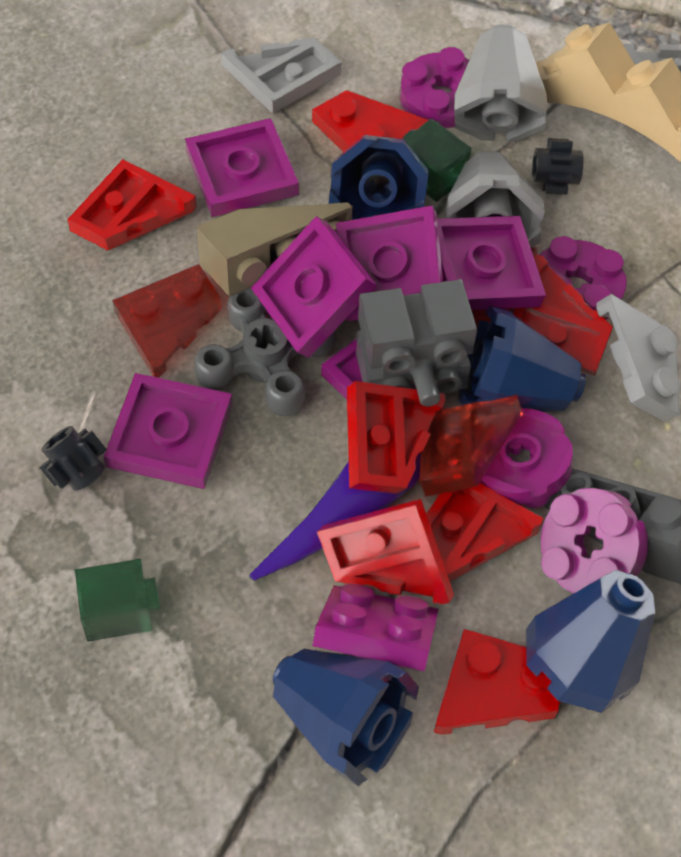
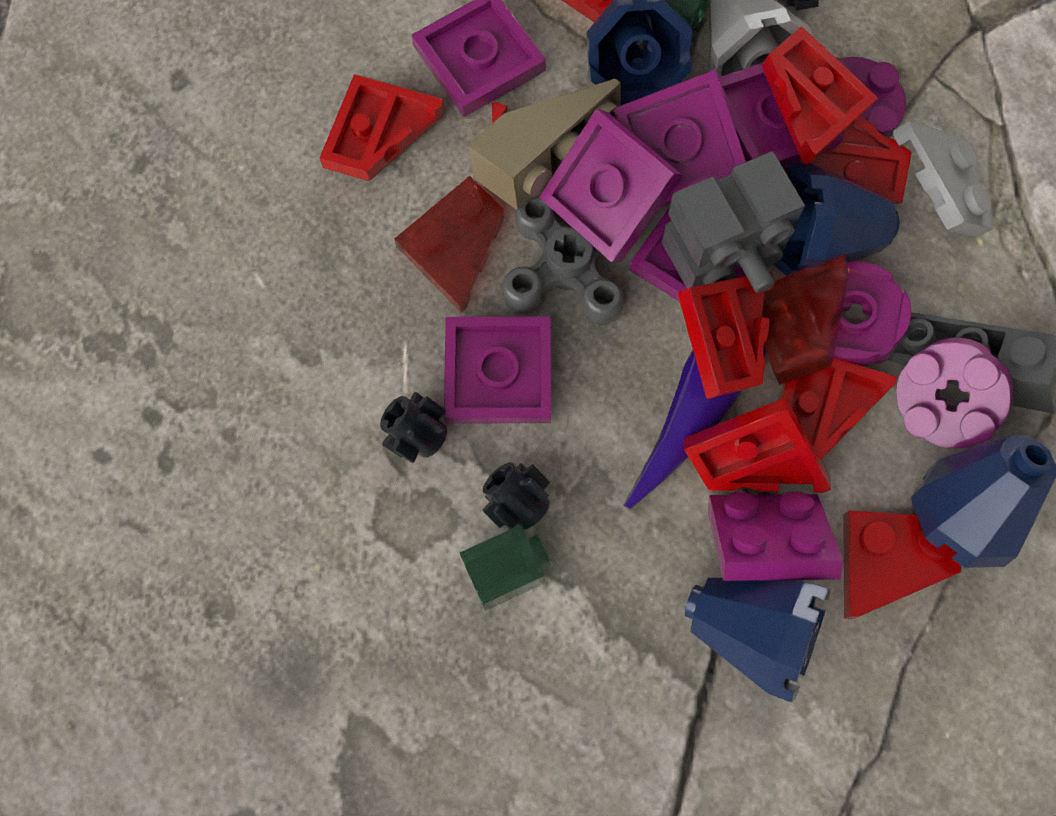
camera: 10 degrees left, 15 degrees up
none -> black gear [482,462,550,530]
none -> red wing [761,27,878,165]

